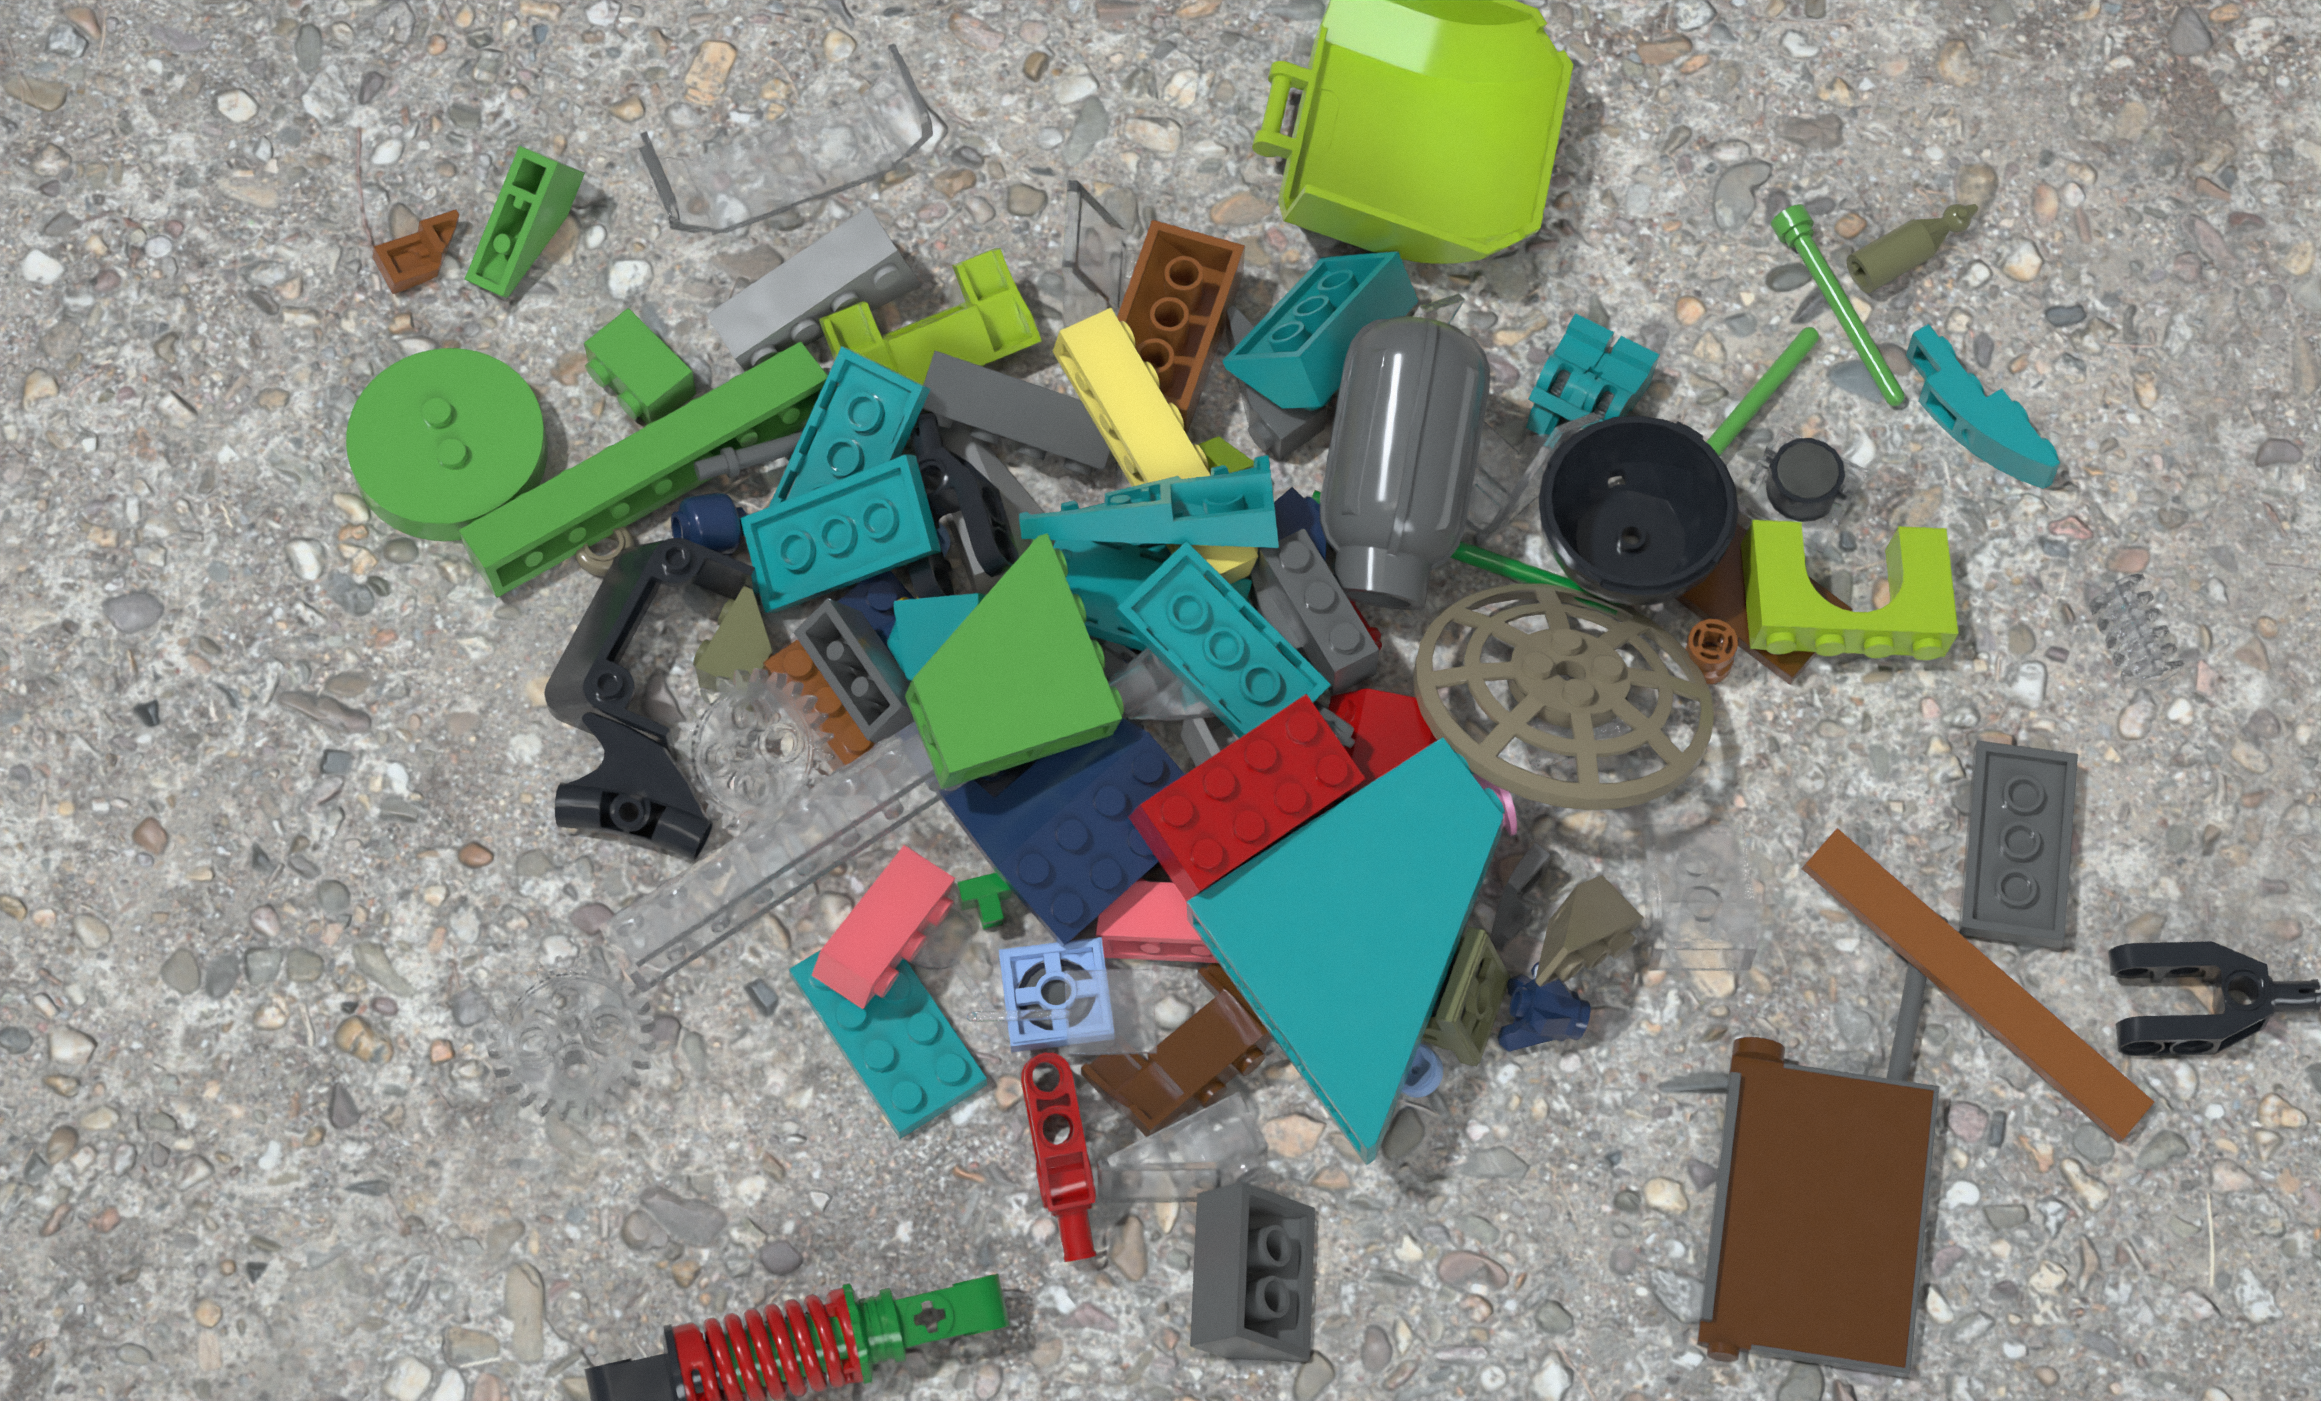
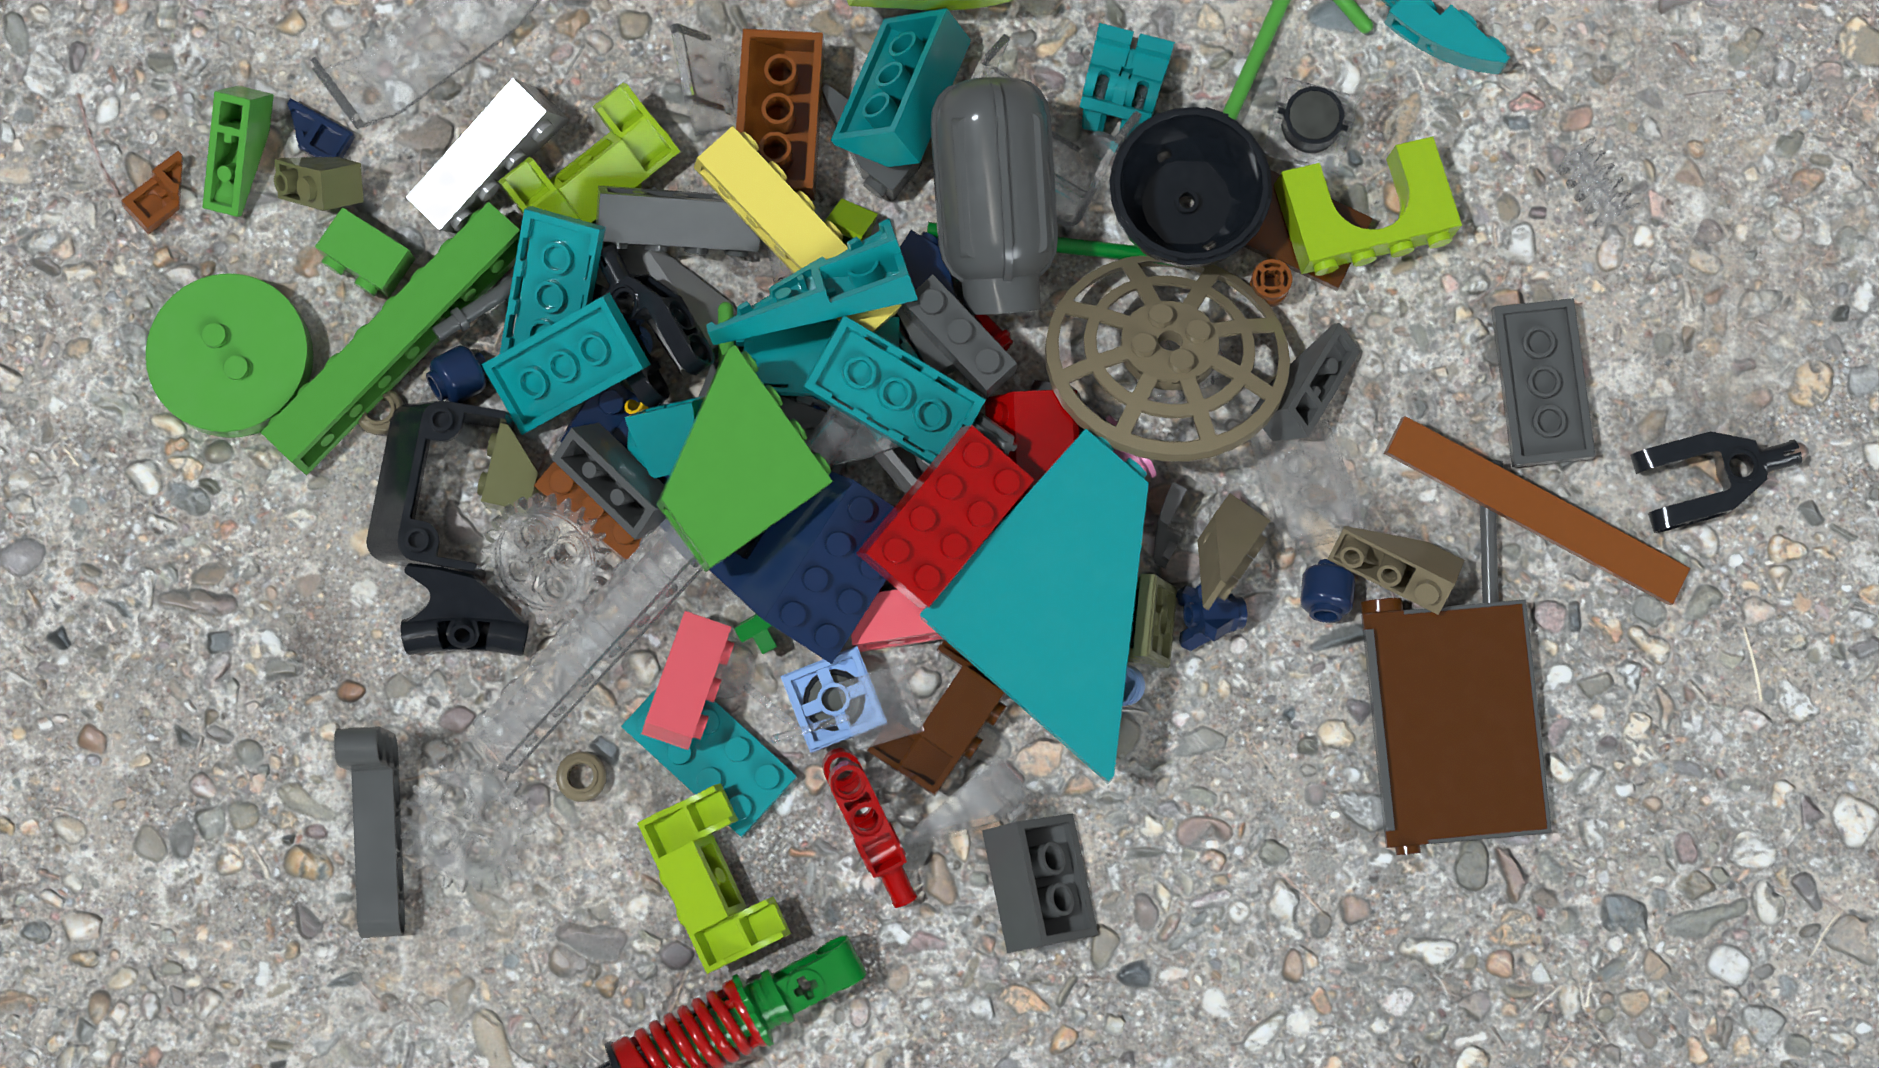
camera: 10 degrees left, 15 degrees up
none -> olive slope [274,157,364,211]
none -> dark blue tile [287,98,356,158]
none -> dark grey beam [334,726,405,938]
none -> dark tan piece [556,751,607,802]
none -> lime bracket [637,783,791,974]
none -> dark grey slope [1251,323,1360,441]
none -> dark blue head [1300,559,1355,623]
none -> dark tan slope [1327,526,1465,615]

